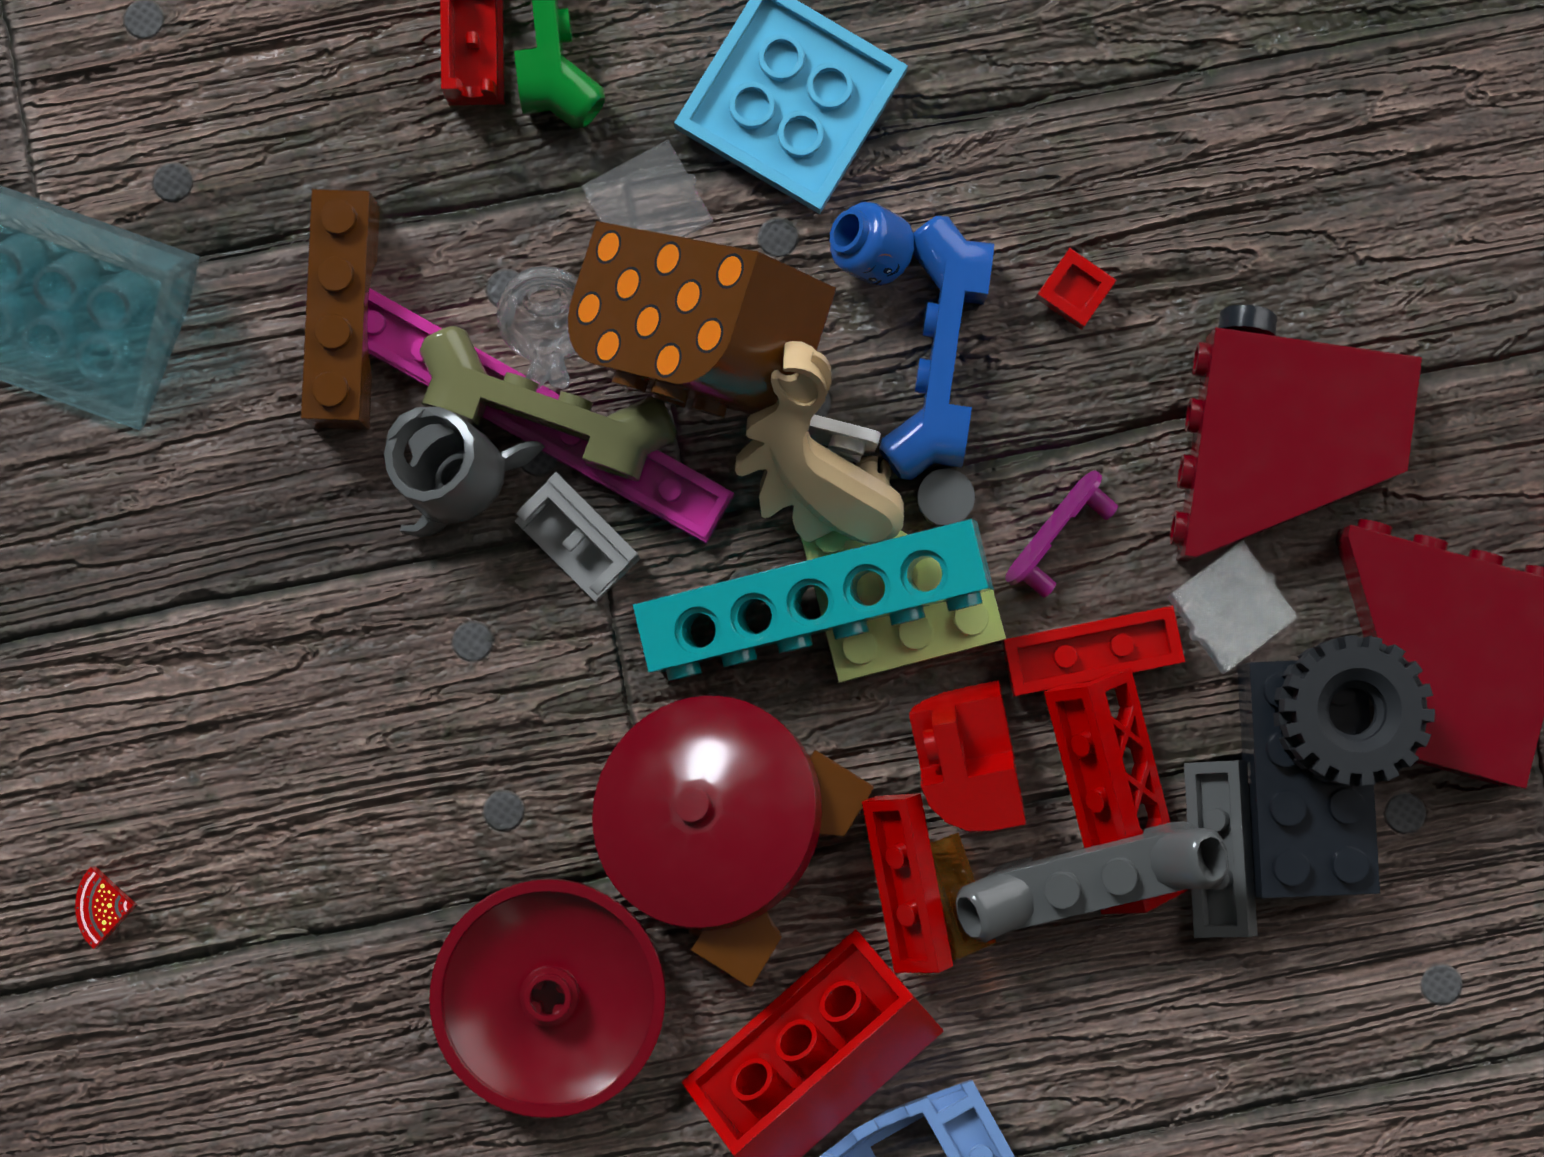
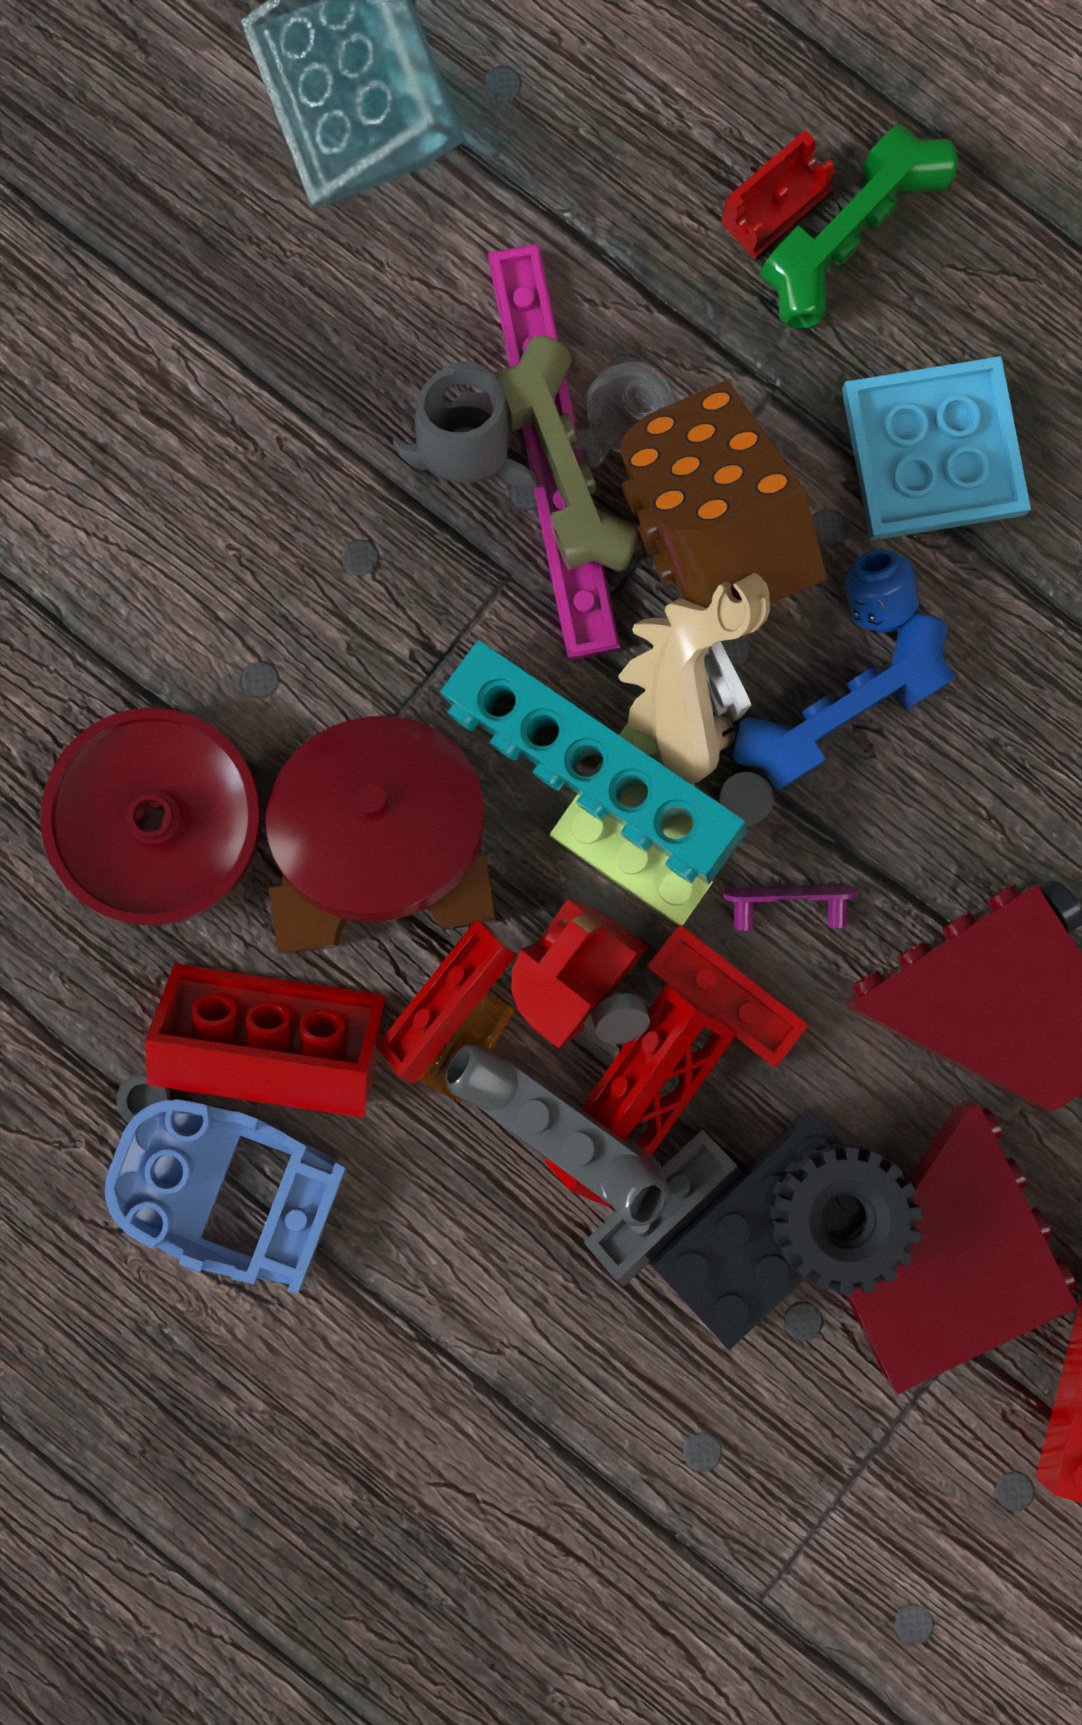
camera: 50 degrees right, 0 degrees up
reddish brown arch [301,189,380,430] -> none
light grey hinge [515,472,640,602] -> none
clear piece [581,140,713,238] -> none
red plate [1035,248,1117,330] -> none
clear piece [1167,540,1298,674] -> none
none -> dark grey tile [592,993,650,1044]

